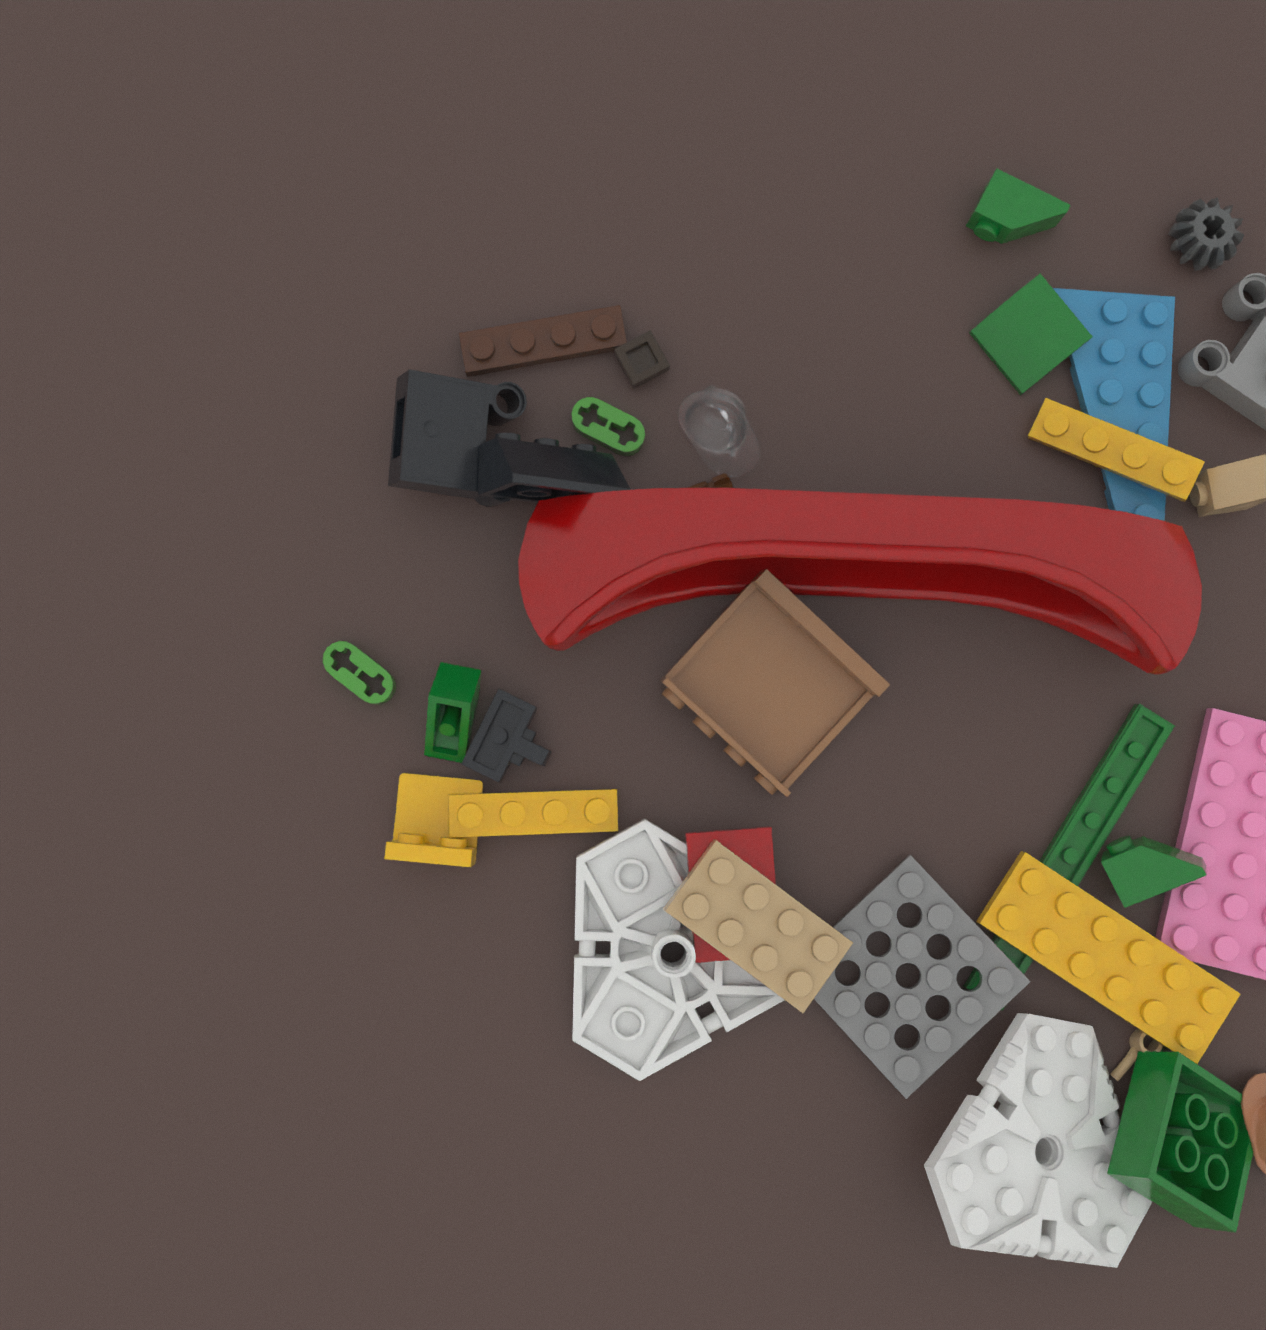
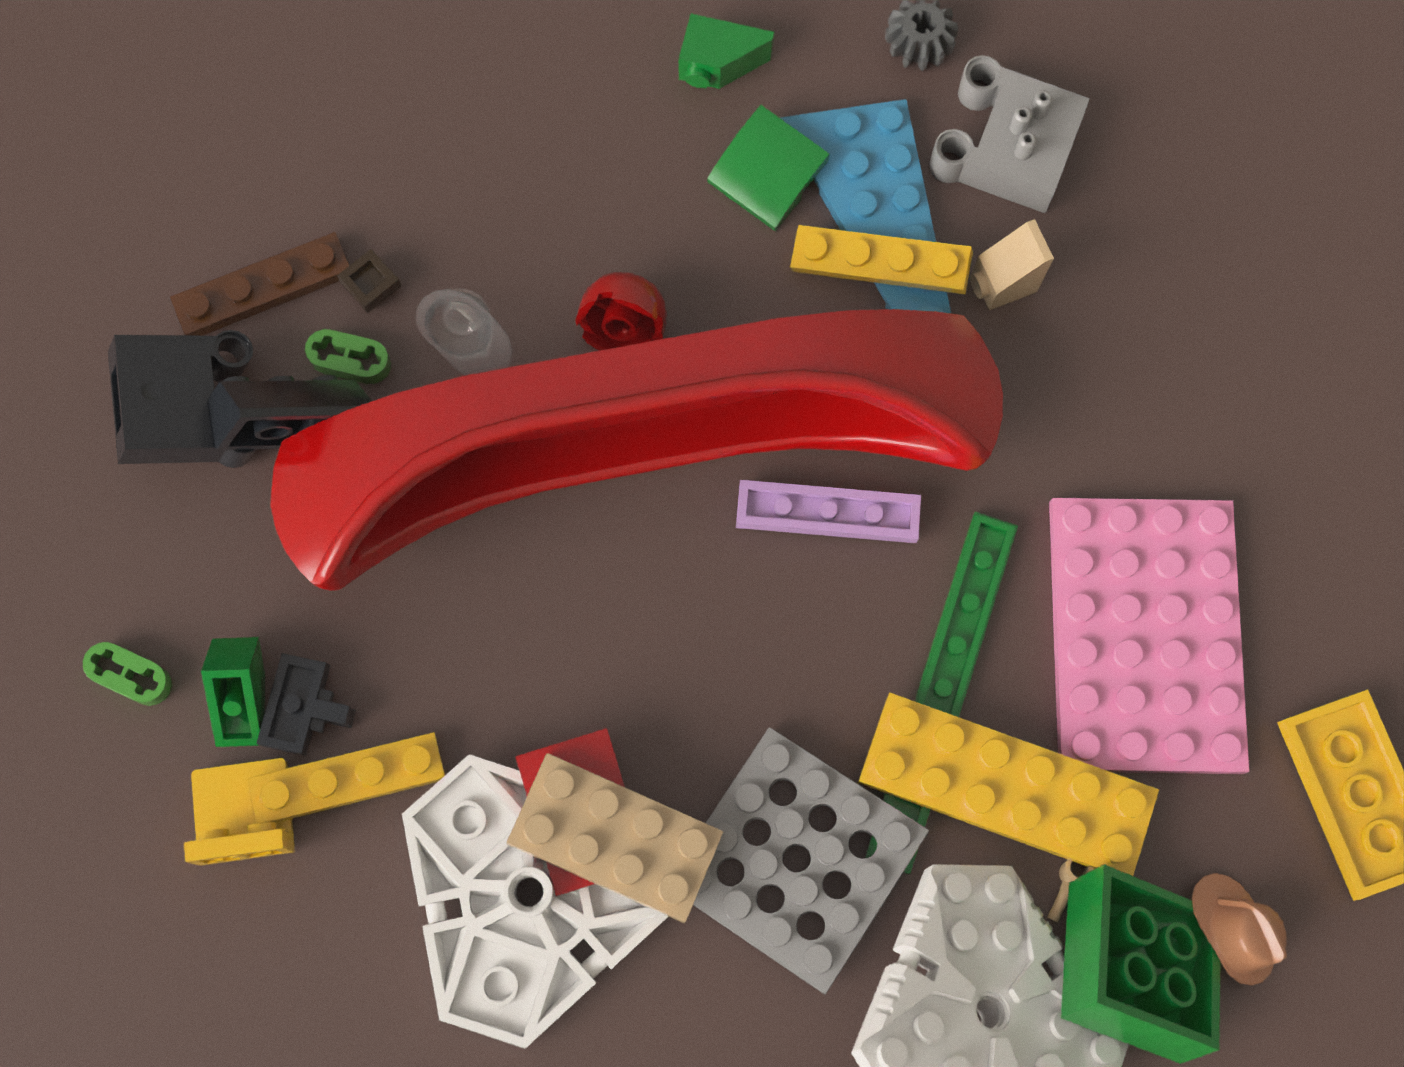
camera: 10 degrees left, 10 degrees down
medium nougat panel [659,569,890,797] -> none
green slope [1101,836,1207,908] -> none
none -> red cylinder [575,272,667,351]
none -> lavender plate [736,480,921,543]

